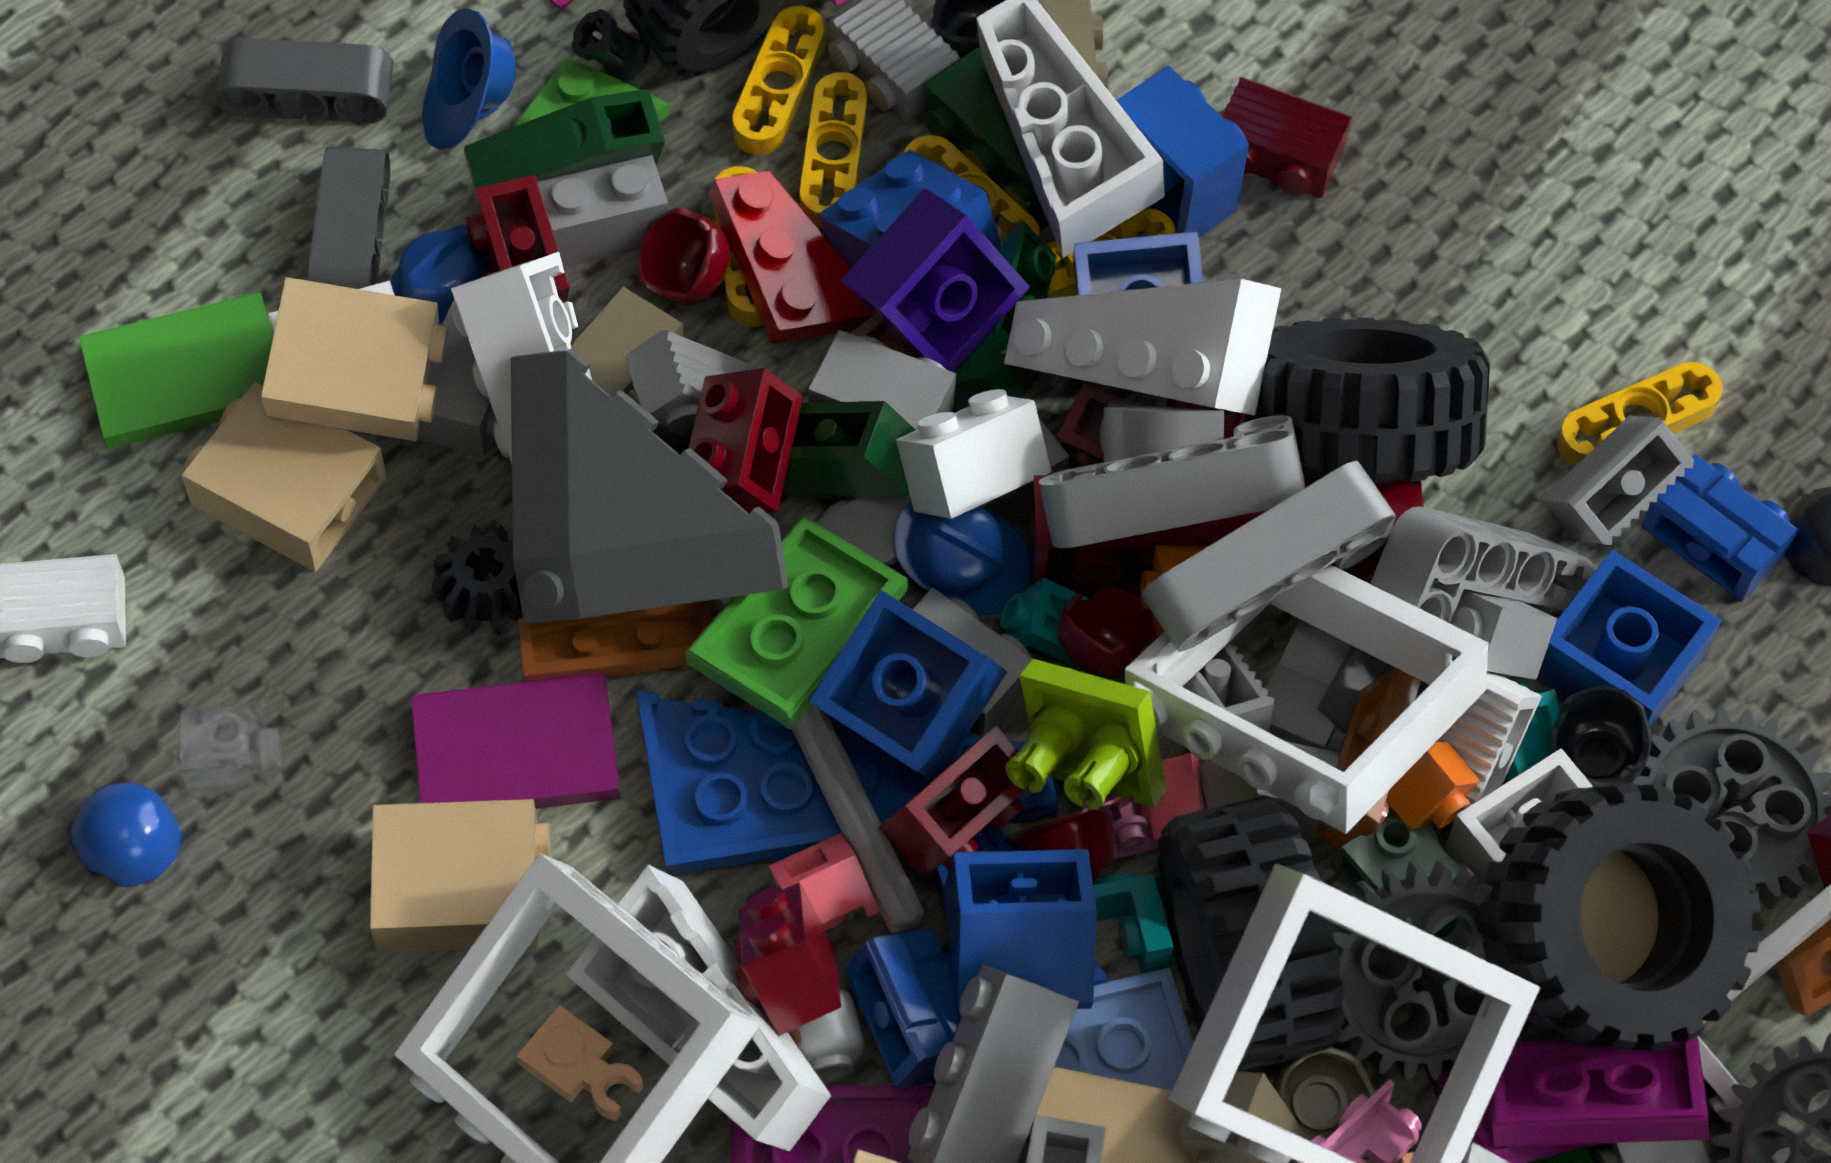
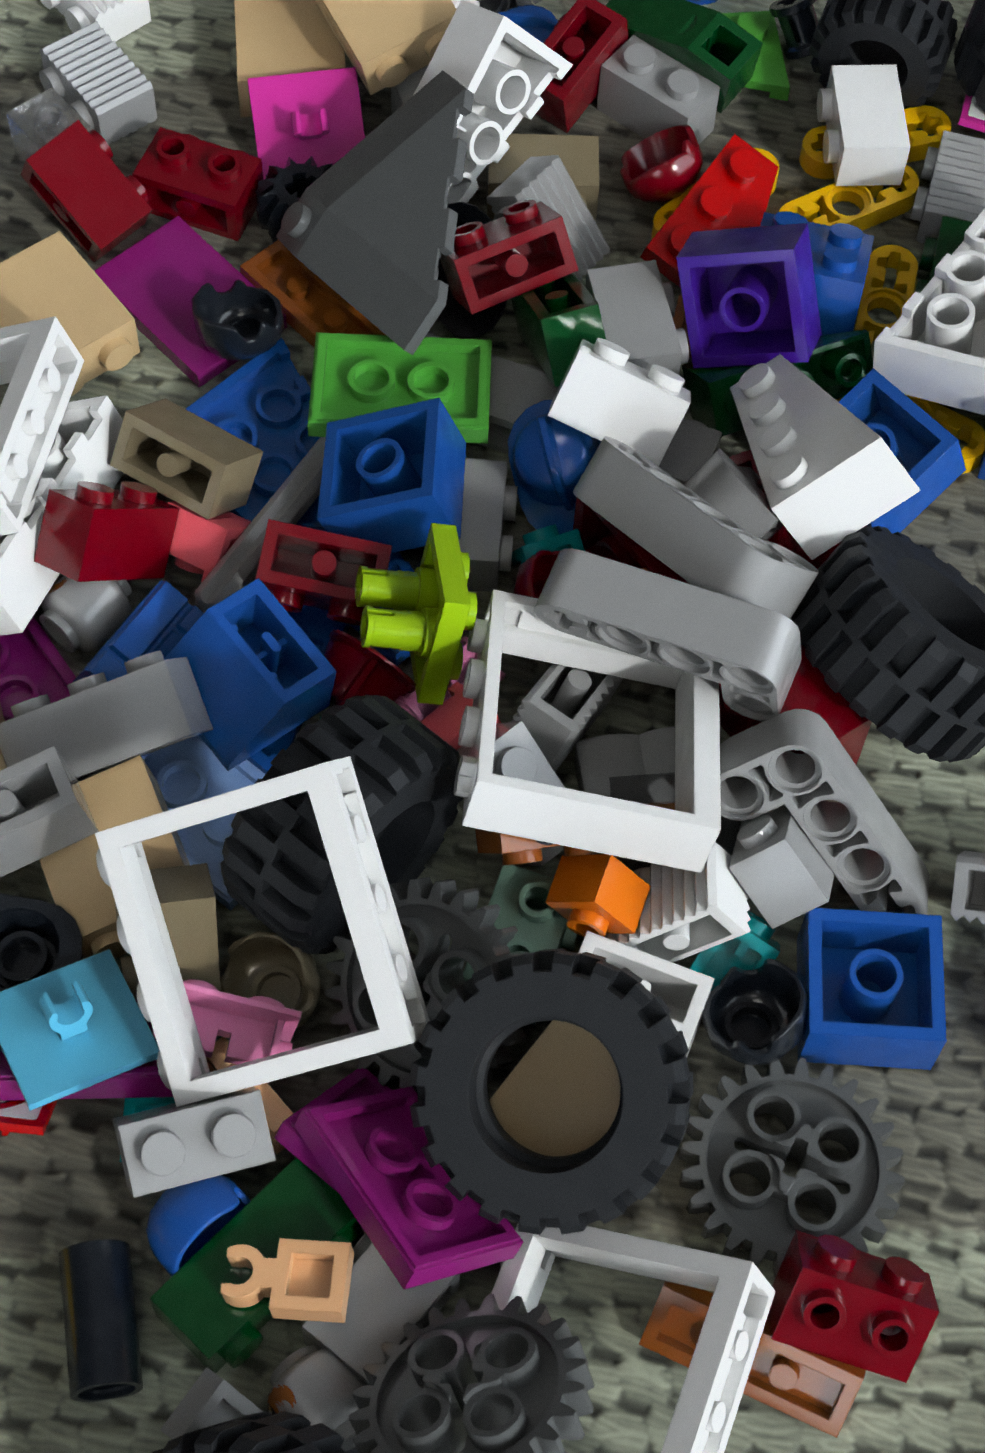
camera: 55 degrees right, 0 degrees up
none -> dark red brick [21,120,152,263]
none -> light grey brick [39,21,157,145]
none -> dark tan brick [110,398,264,520]
none -> dark red brick [132,127,263,241]
none -> black hair [191,280,284,360]
none -> dark pink piece [247,67,365,180]
none -> white brick [817,64,911,186]

